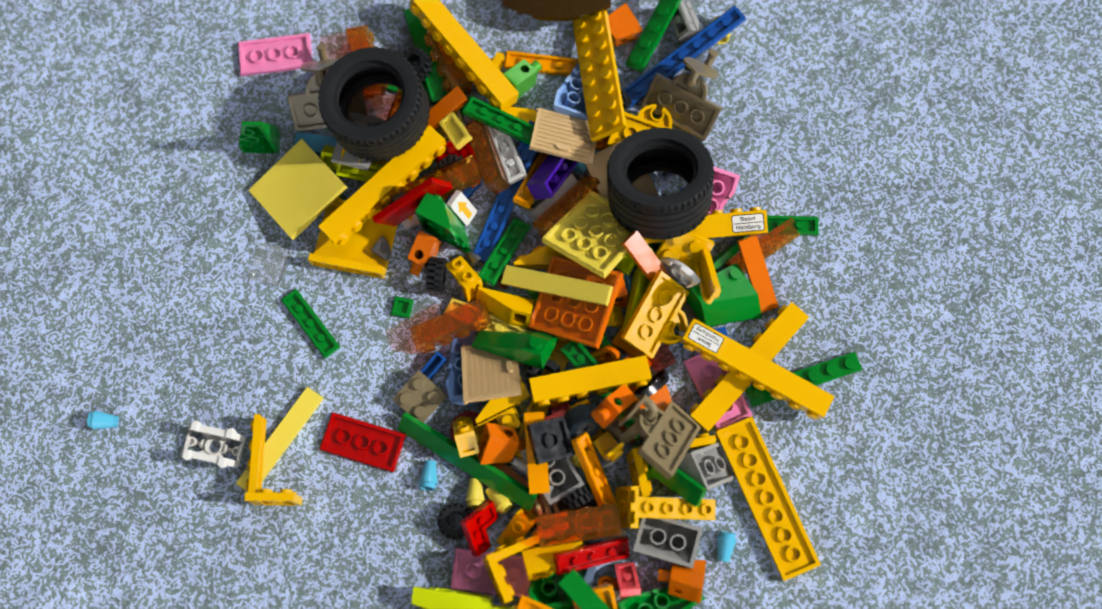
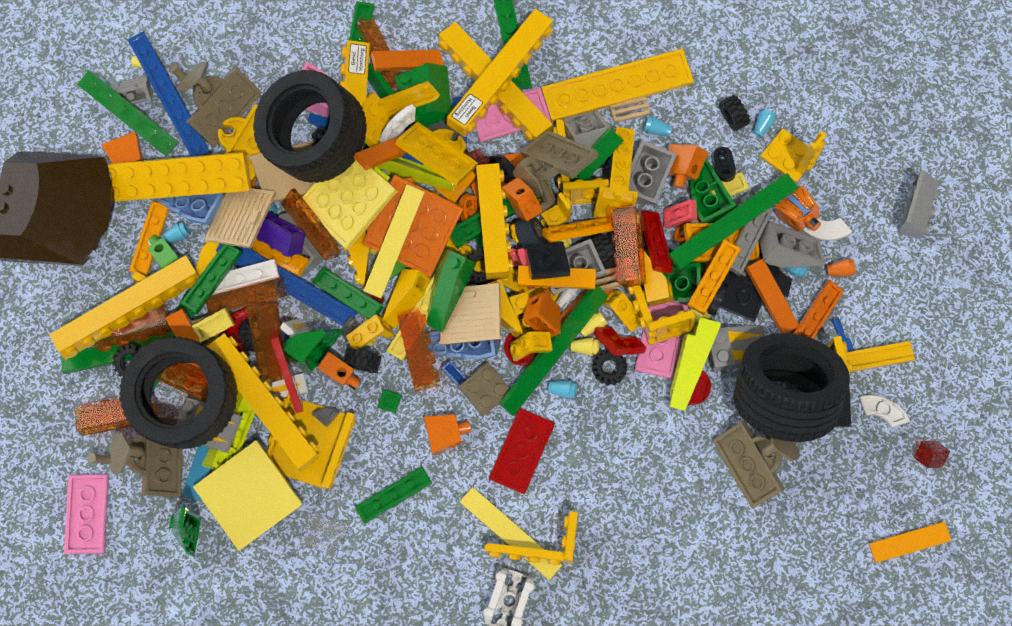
camera: 85 degrees left, 0 degrees up
none -> medium azure cone [161,221,190,244]
none -> orange torso [424,415,471,456]
none -> tan tile [610,96,650,123]

